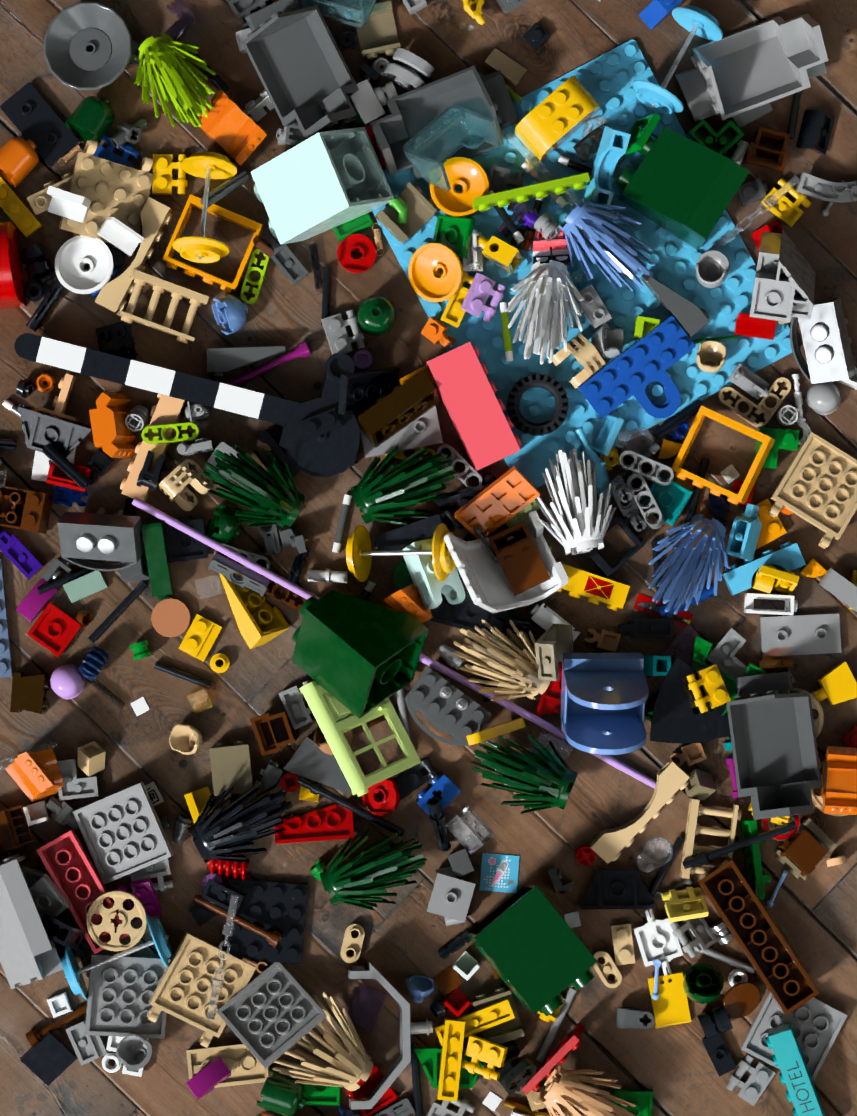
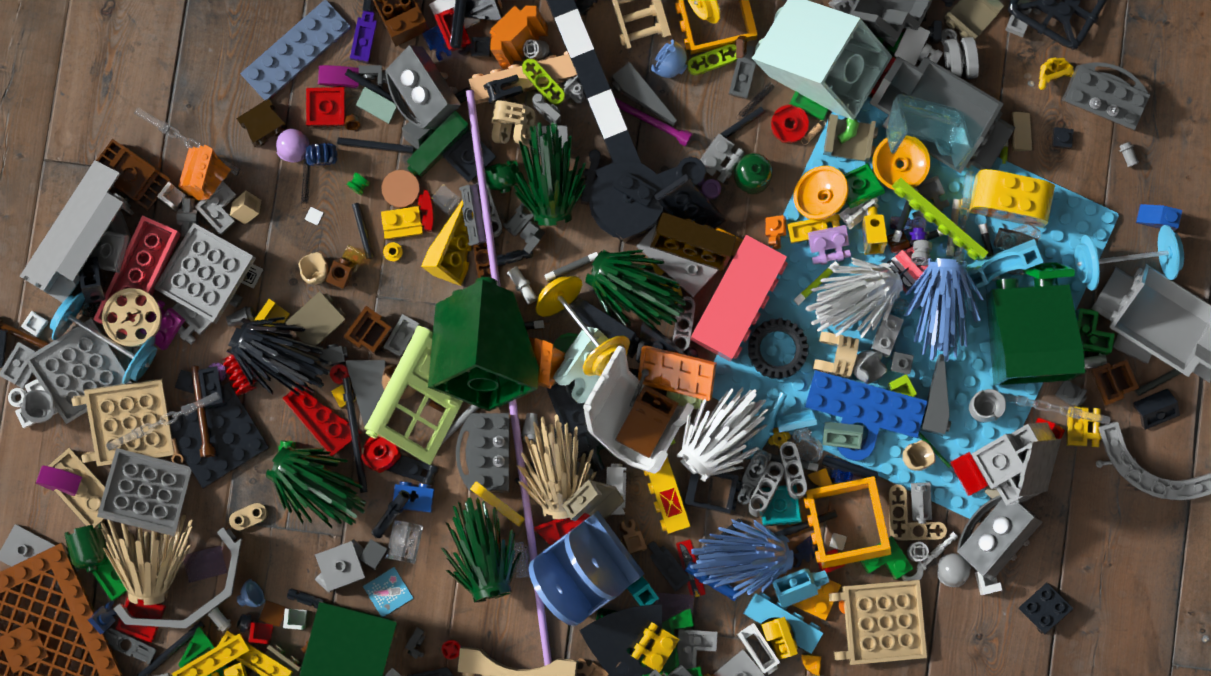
camera: 55 degrees right, 5 degrees down
none -> reddish brown brick [326,257,355,289]
none -> red slope [418,190,434,232]
none -> sand green slope [822,422,863,449]
none -> dark grey bracket [891,352,914,374]

